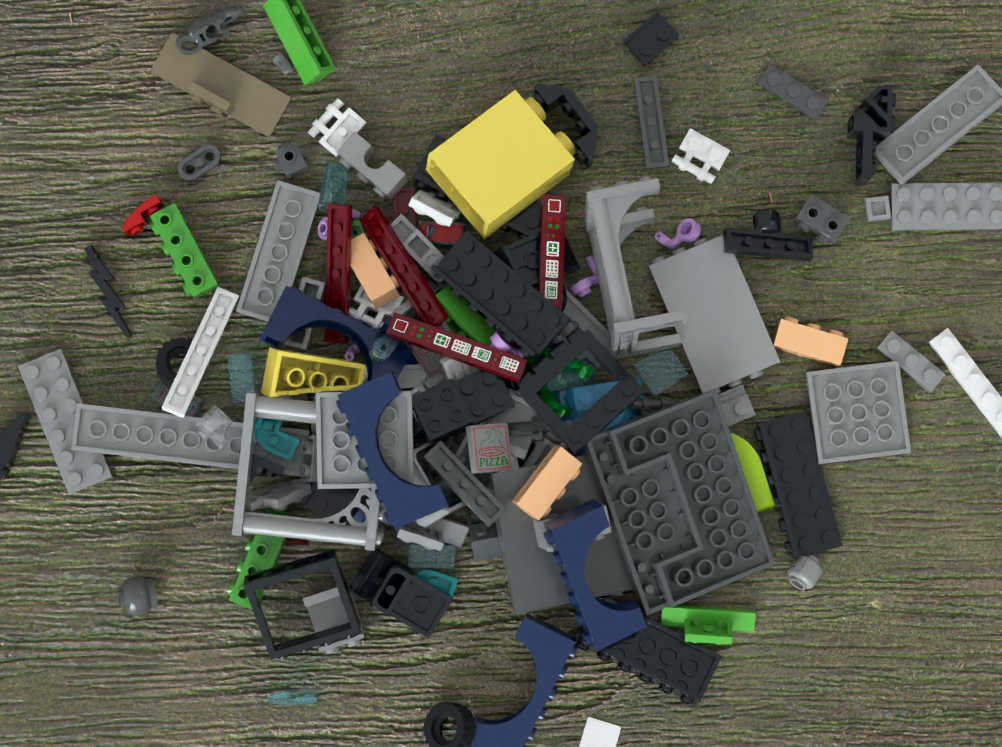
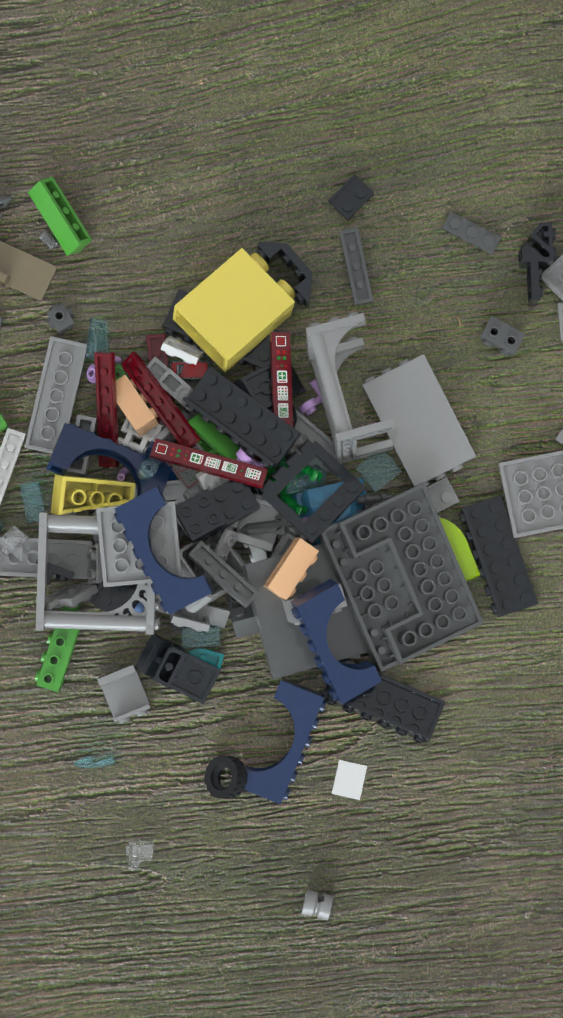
camera: 10 degrees left, 0 degrees up
black window [243,549,361,660] -> none
teal plate [255,418,300,462] -> none
clear red tile [286,538,309,548] -> none
white plate [307,98,367,158] -> none
light grey arch [336,131,409,200] -> none
light grey tile [466,423,513,474] -> none
lavender plate [655,218,701,250] -> none
bright green bracket [661,605,756,645] -> none
white plate [671,128,730,184] -> none
black plate [723,209,813,261] -> none
light nougat brick [772,317,848,367] -> none
light grey head [788,555,823,590] -> none
light grey tile [864,196,891,222] -> none

